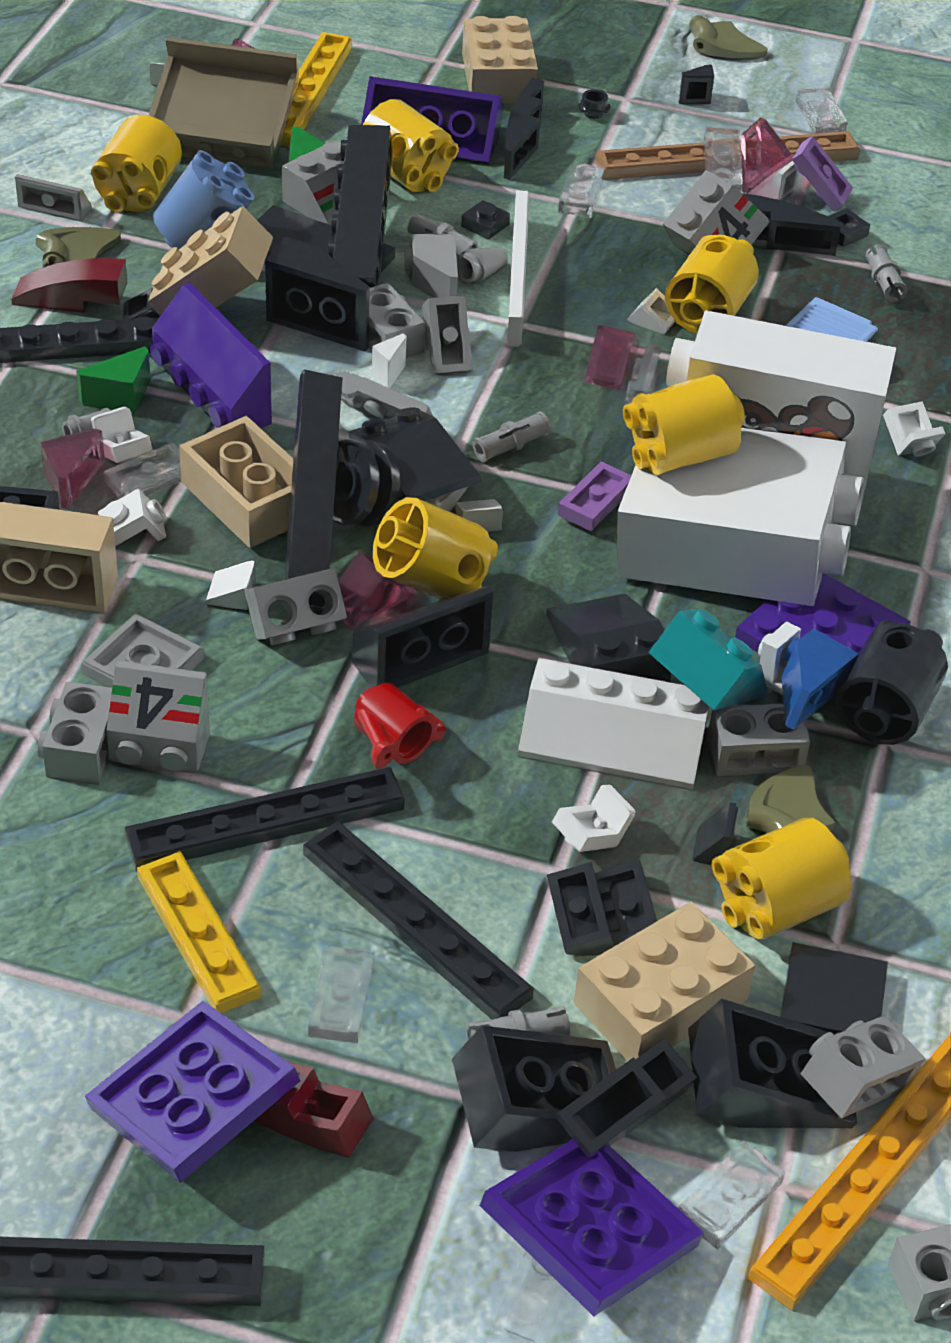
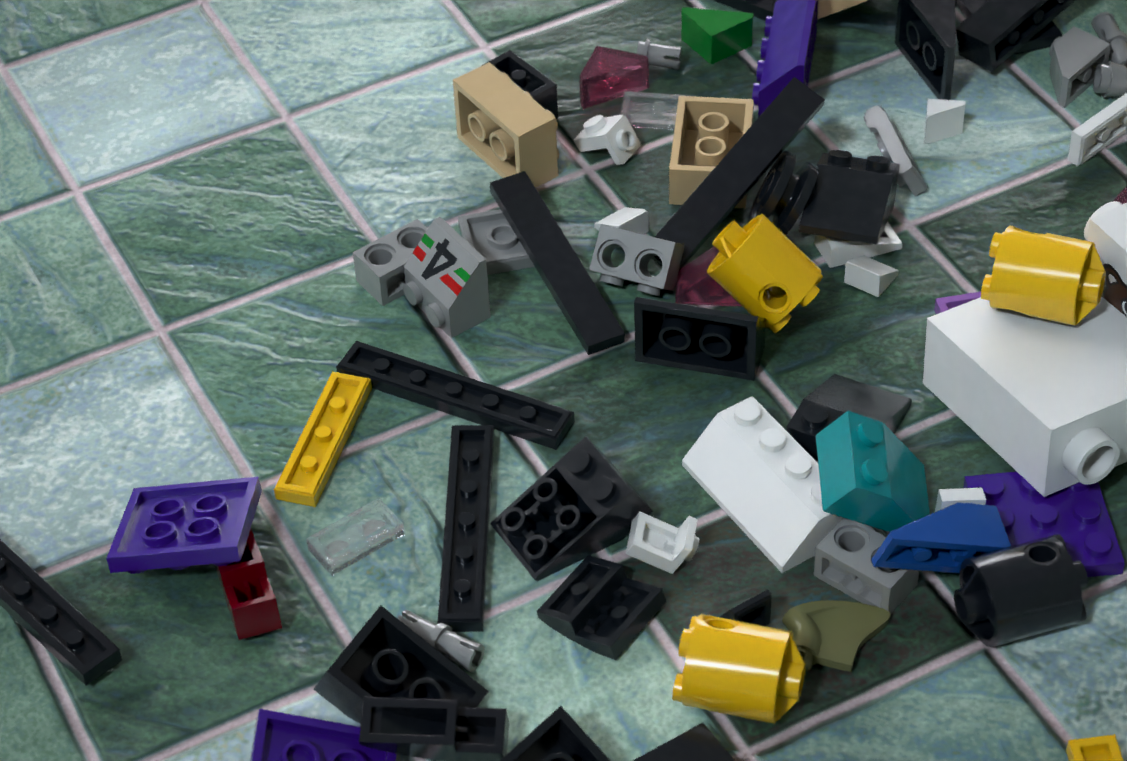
camera: 50 degrees right, 0 degrees up
white bracket [91,407,153,465] -> none
red piece [354,683,446,769] -> none
light grey brick [369,282,427,358] -> none
light grey slope [422,295,473,374] -> none
light grey pin [472,411,551,462] -> none
tan brick [574,901,755,1061] -> none
none -> black tile [490,171,625,355]
none -> black slope [490,436,653,581]

